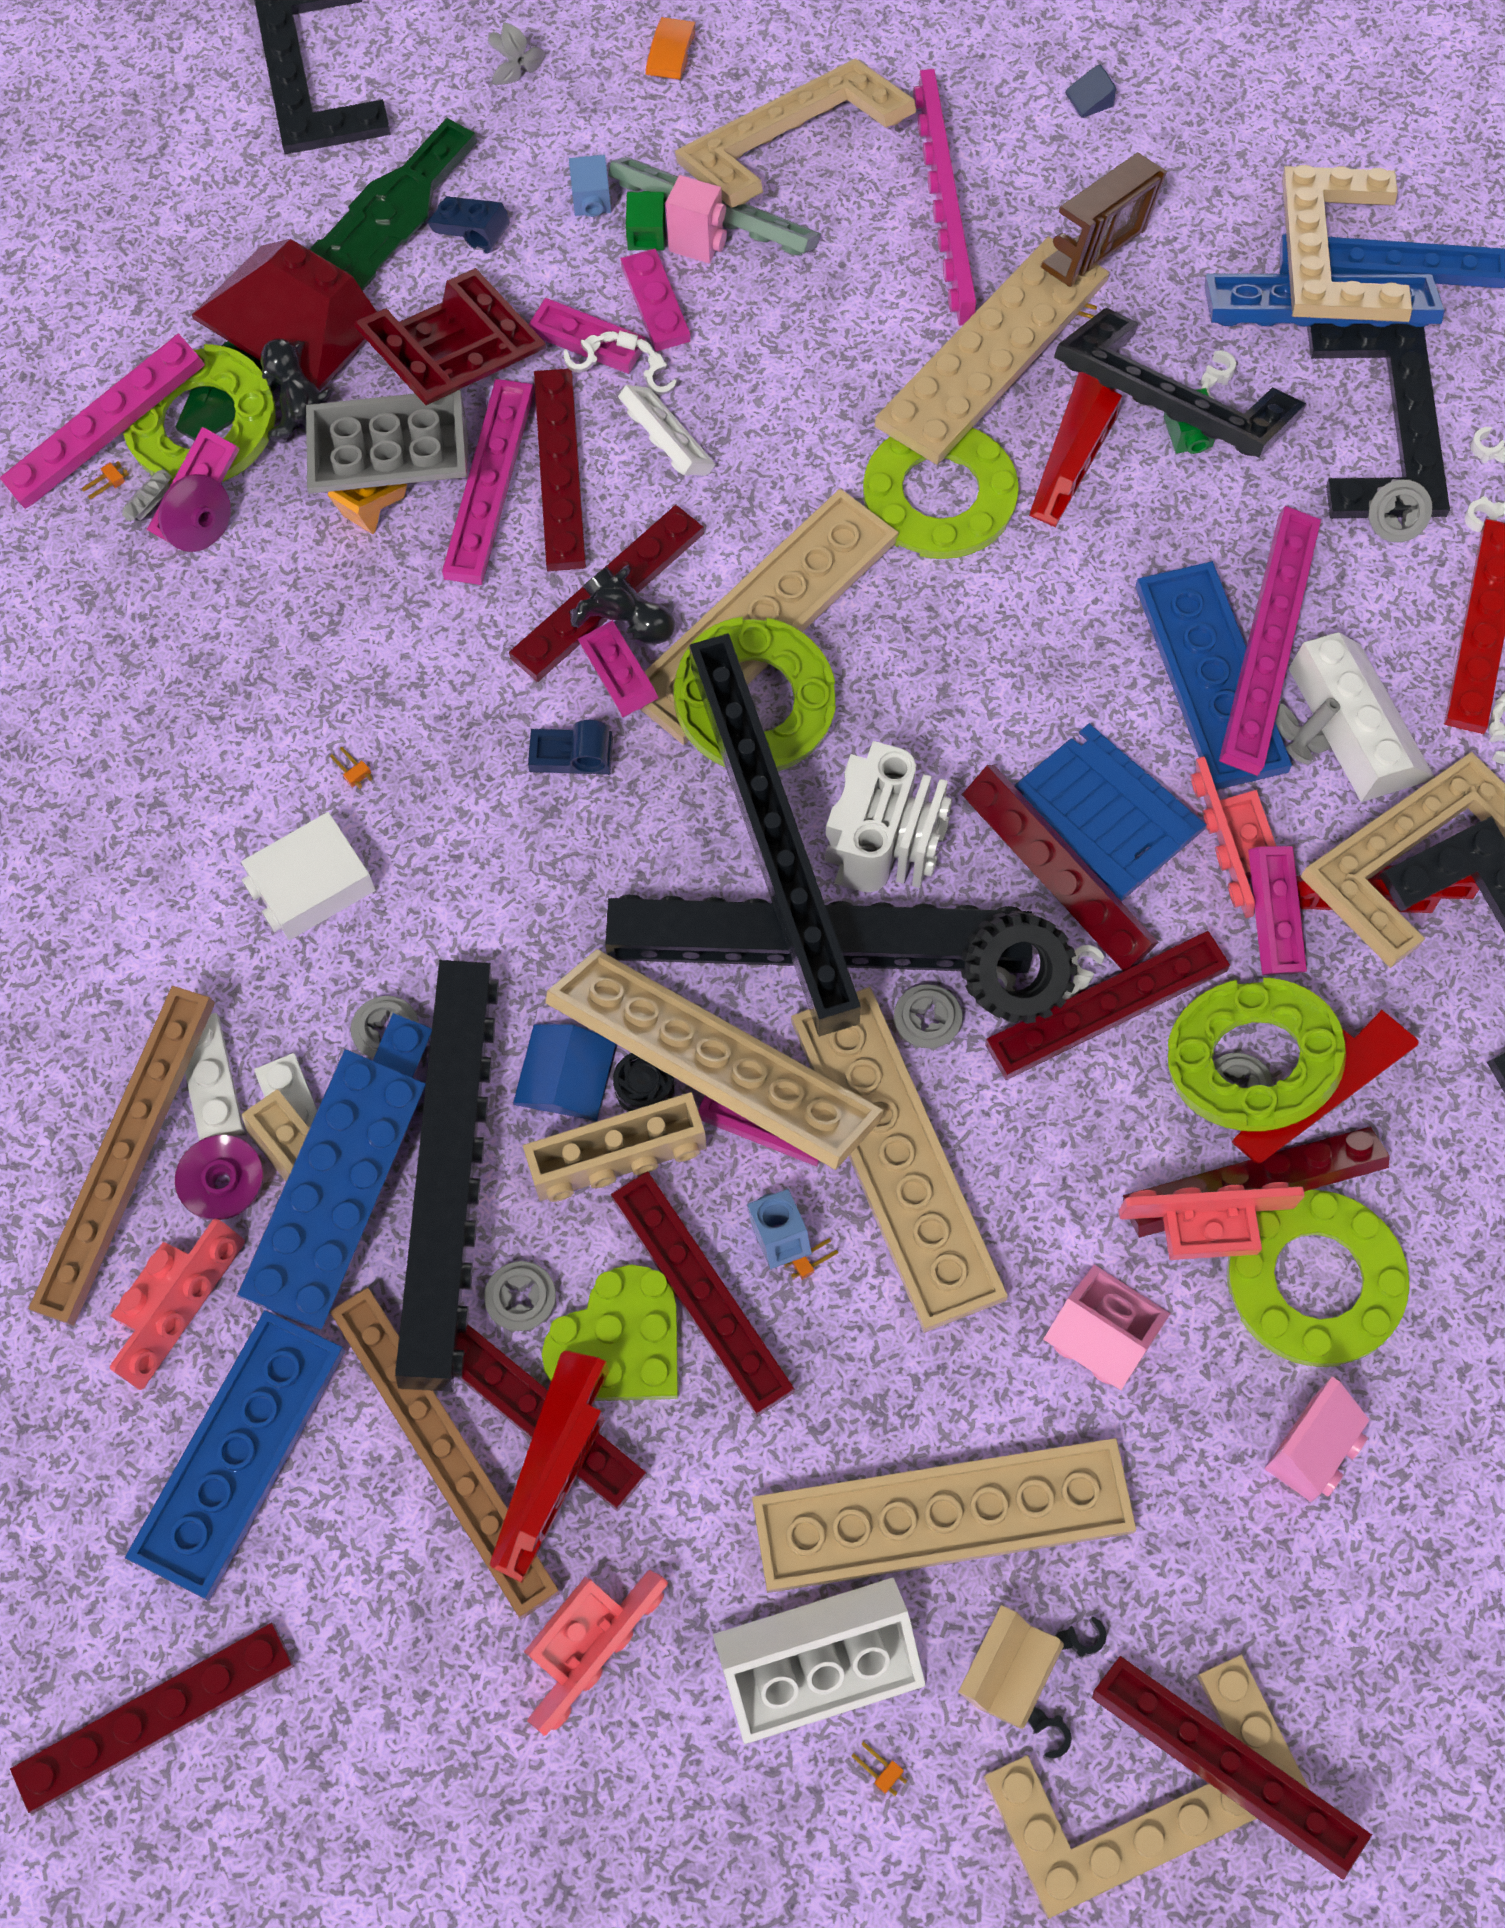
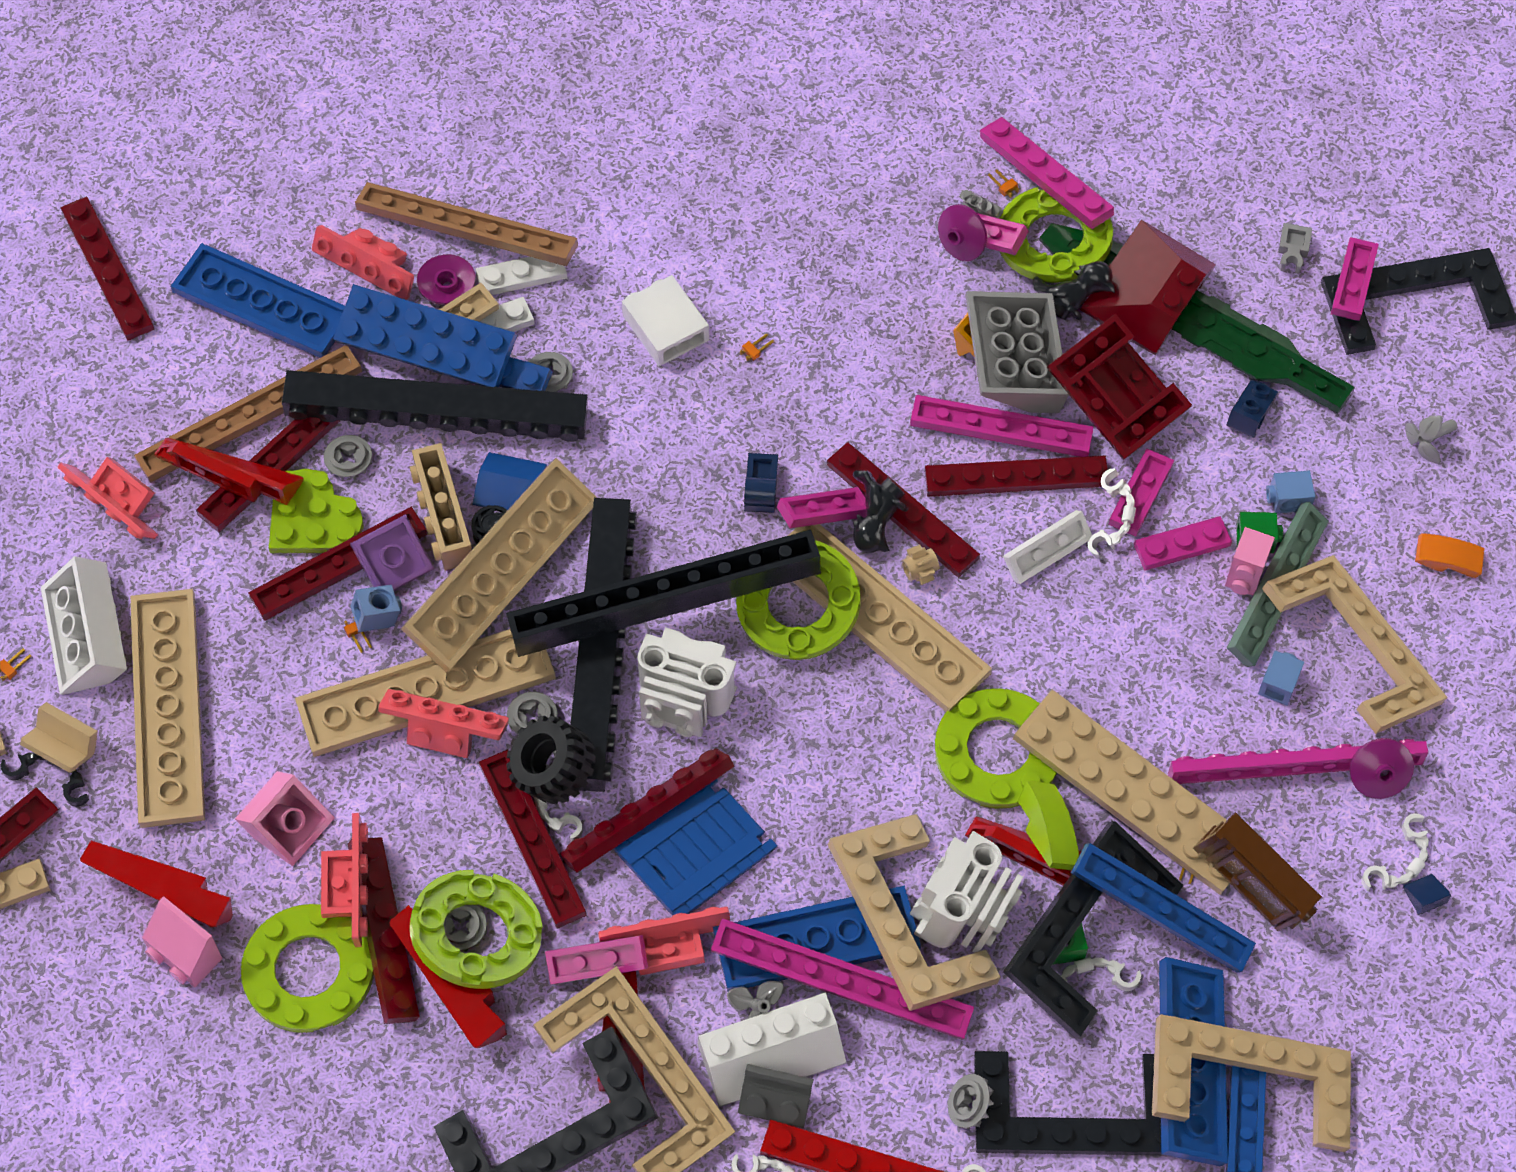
camera: 90 degrees right, 5 degrees down
none -> red wedge [80,840,233,927]
none -> medium lavender tile [350,514,435,591]
none -> coral bracket [378,689,509,758]
none -> dark grey plate [738,1064,814,1128]
none -> tan plate [828,814,1001,1011]
none -> tan gear [902,544,940,585]
none -> white piece [910,831,1023,953]
none -> lime slope [1018,780,1079,870]
none -> blue plate [1071,843,1256,973]
none -> medium blue brick [1258,651,1304,706]
none -> light grey plate [1278,223,1312,274]
none -> dark pink plate [1330,237,1379,321]
none -> magenta dish [1350,738,1414,799]
none -> white piece [1361,813,1429,891]

